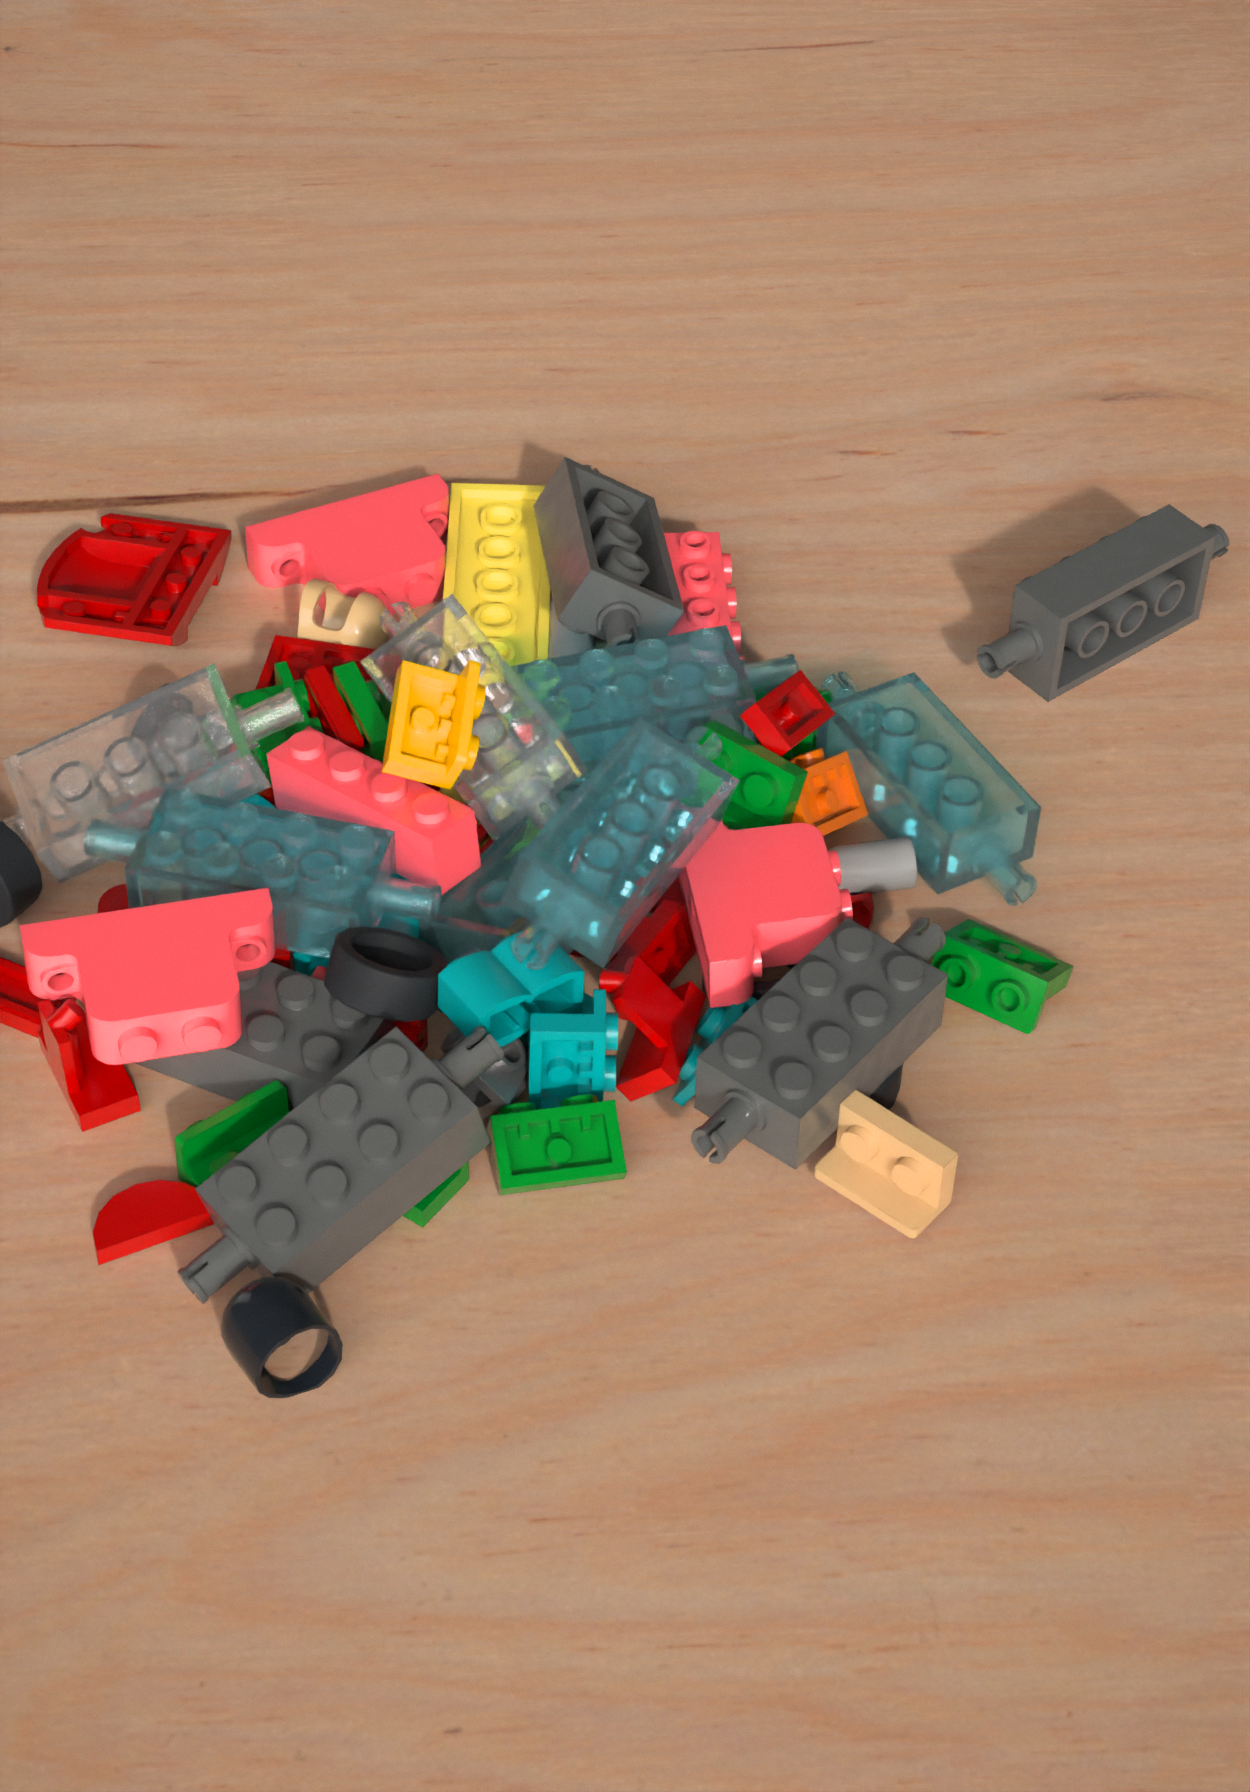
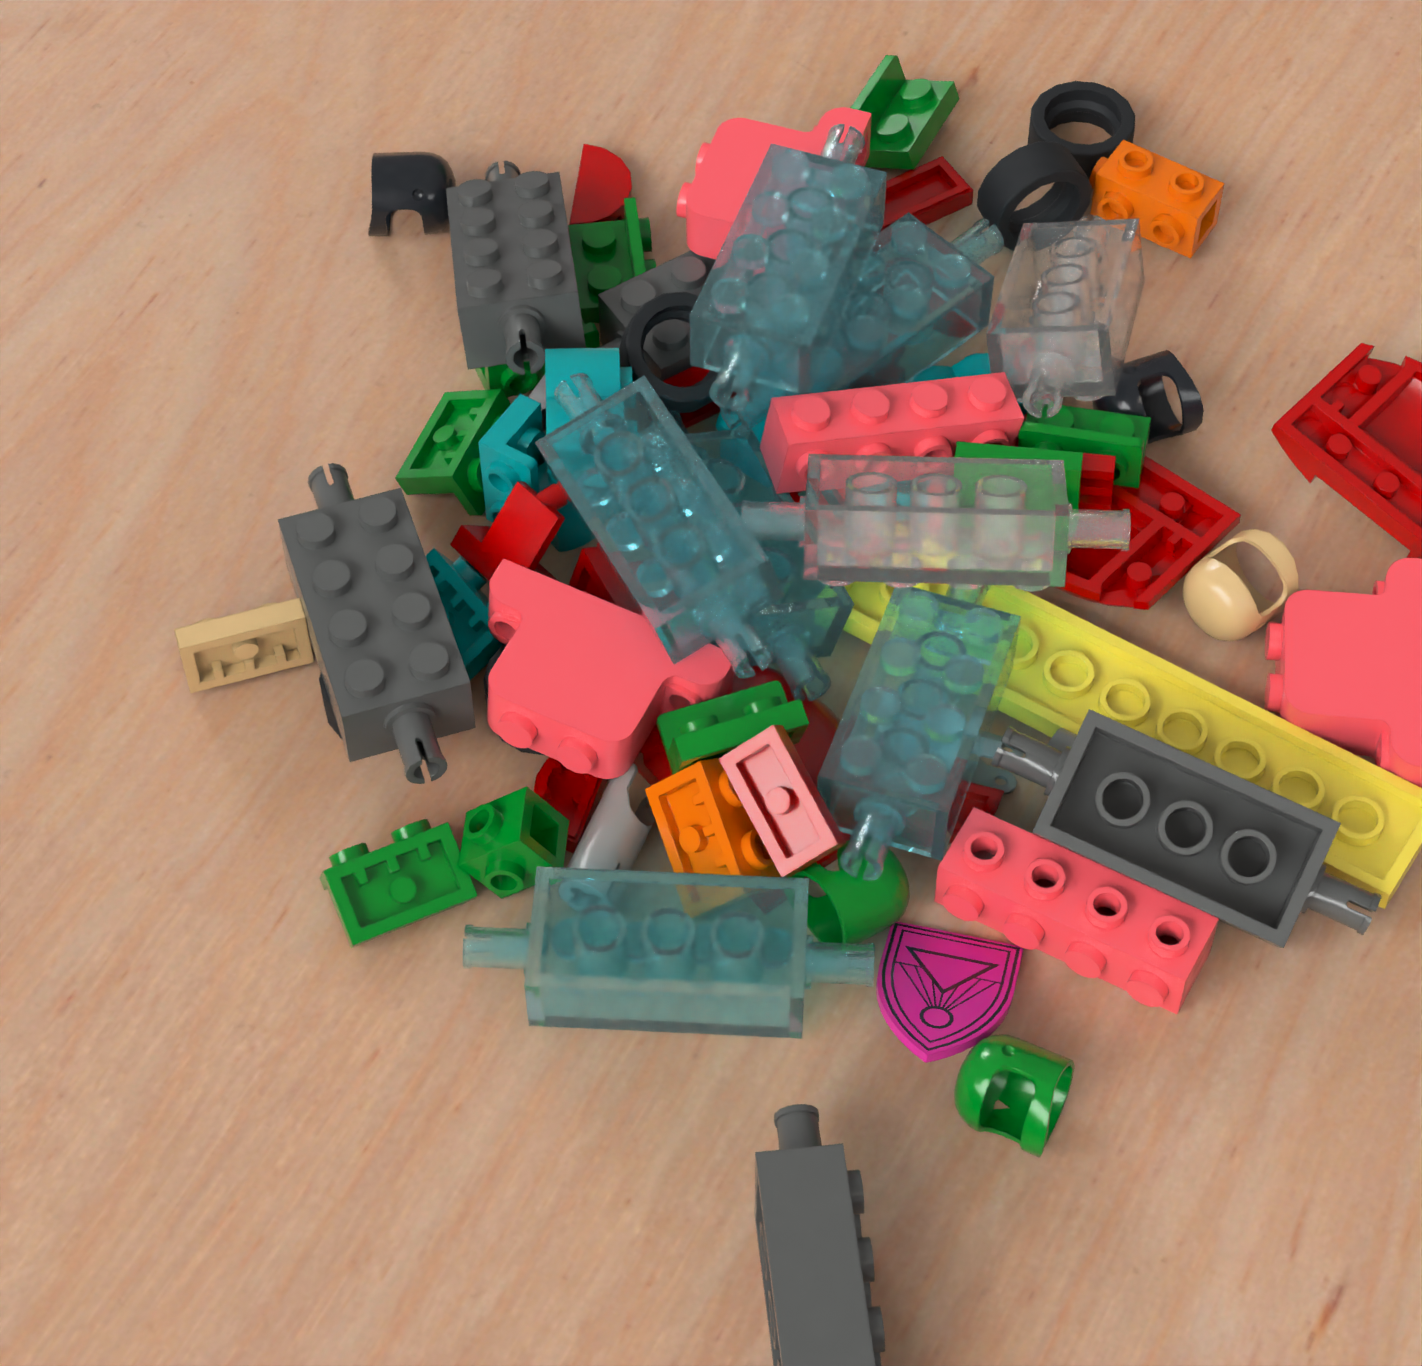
camera: 125 degrees right, 10 degrees up
yellow bracket [382,660,486,790] -> none
none -> green brick [458,786,569,899]
none -> clear light blue brick [690,124,887,412]
none -> dark pink shield [876,921,1024,1063]
none -> green helmet [954,1034,1075,1158]

